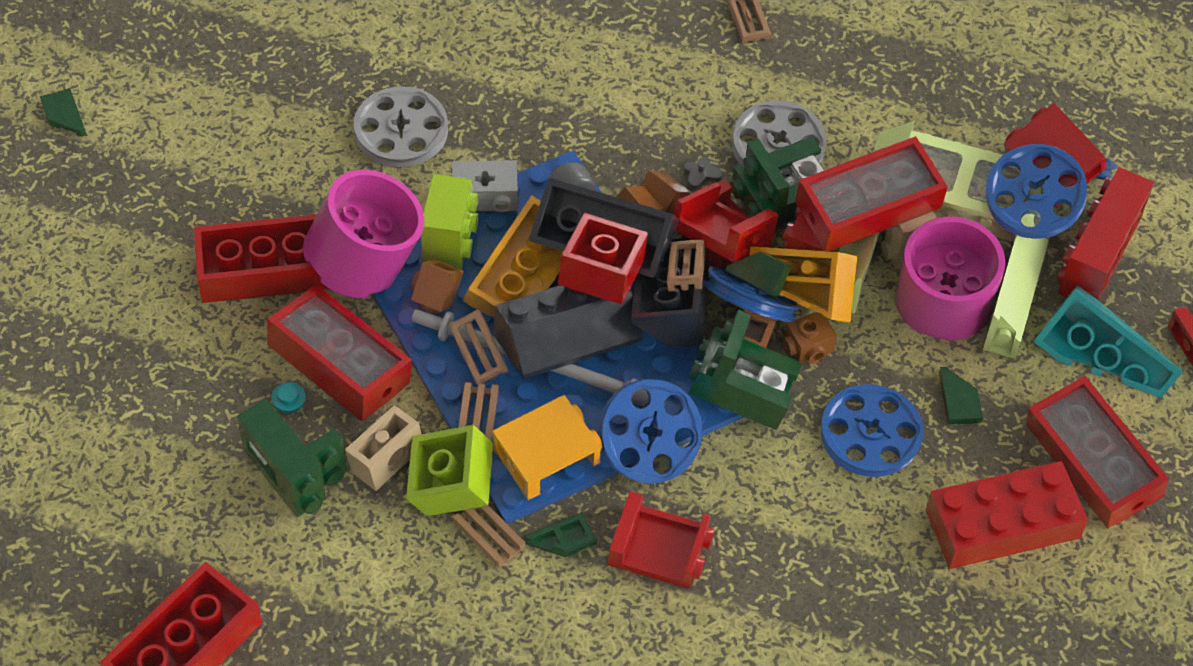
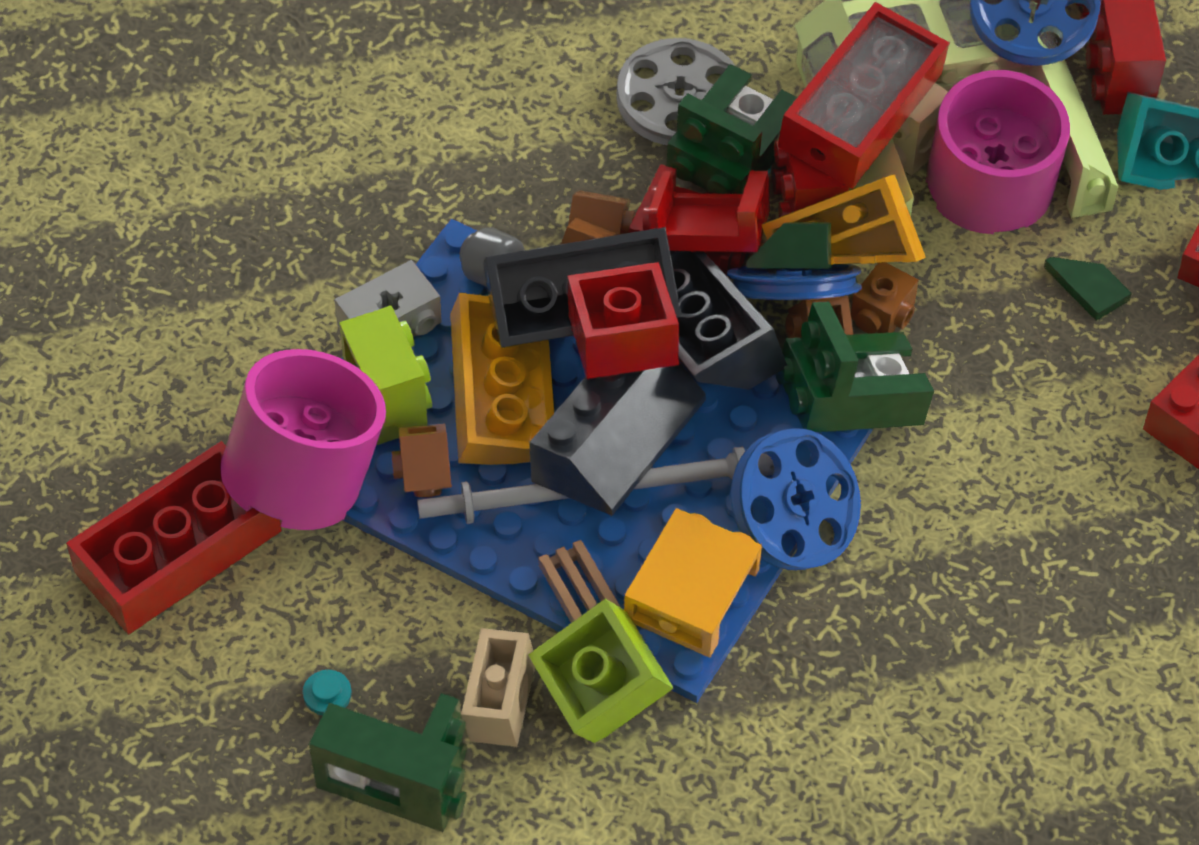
camera: 30 degrees left, 0 degrees up
brick [267,284,412,421] -> none
light grey wedge [354,87,448,167] -> none
medium nougat tile [448,309,509,385] -> none
medium nougat tile [453,506,525,568] -> none
dark green tile [523,512,597,557] -> none
red panel [608,491,715,589] -> none
medium nougat tile [667,240,705,291] -> none
dark grey piece [684,157,723,190] -> none
blue wedge [821,384,924,477] -> none

